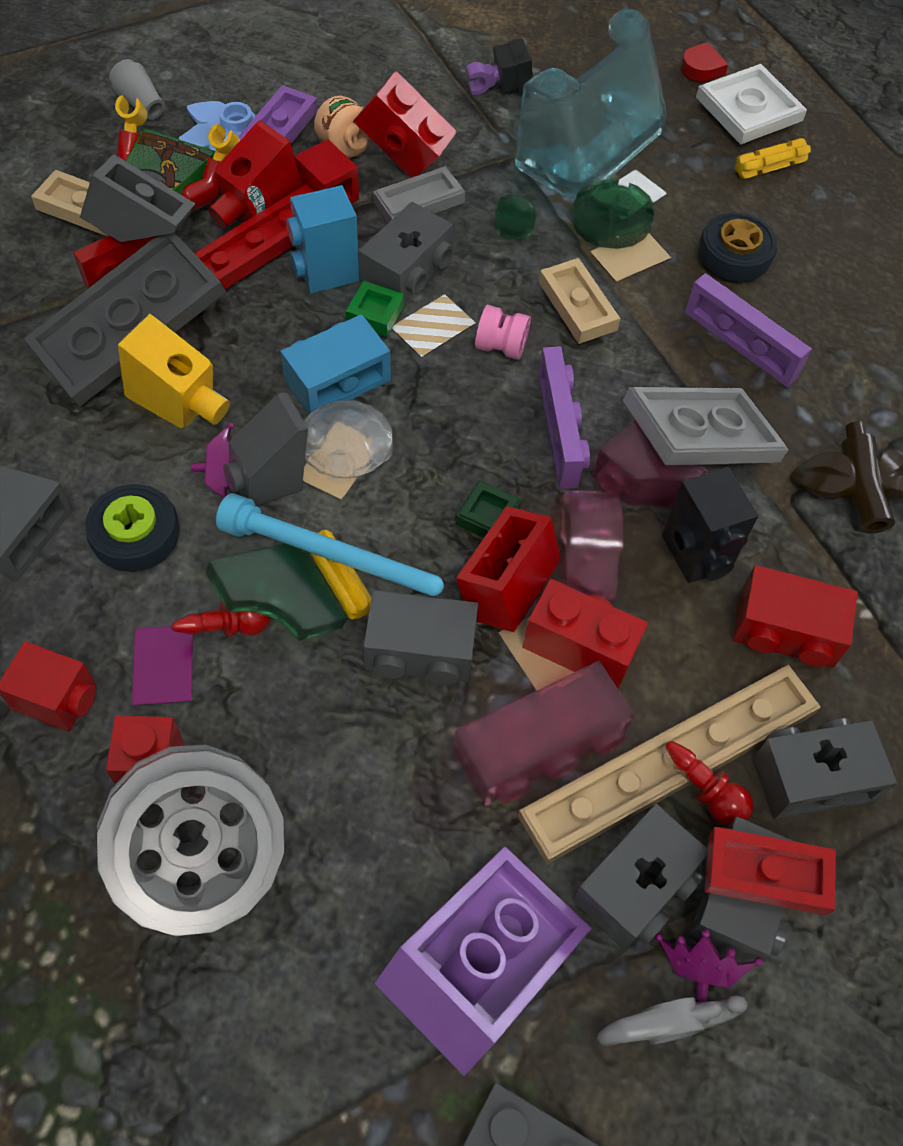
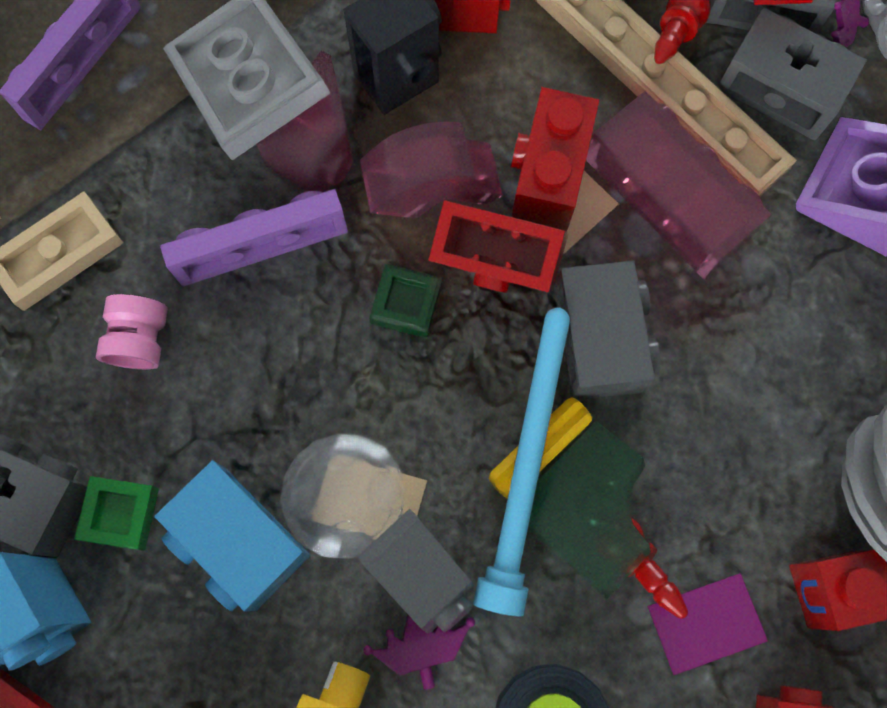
camera: 100 degrees left, 15 degrees up
sticker [392,294,475,357] -> none

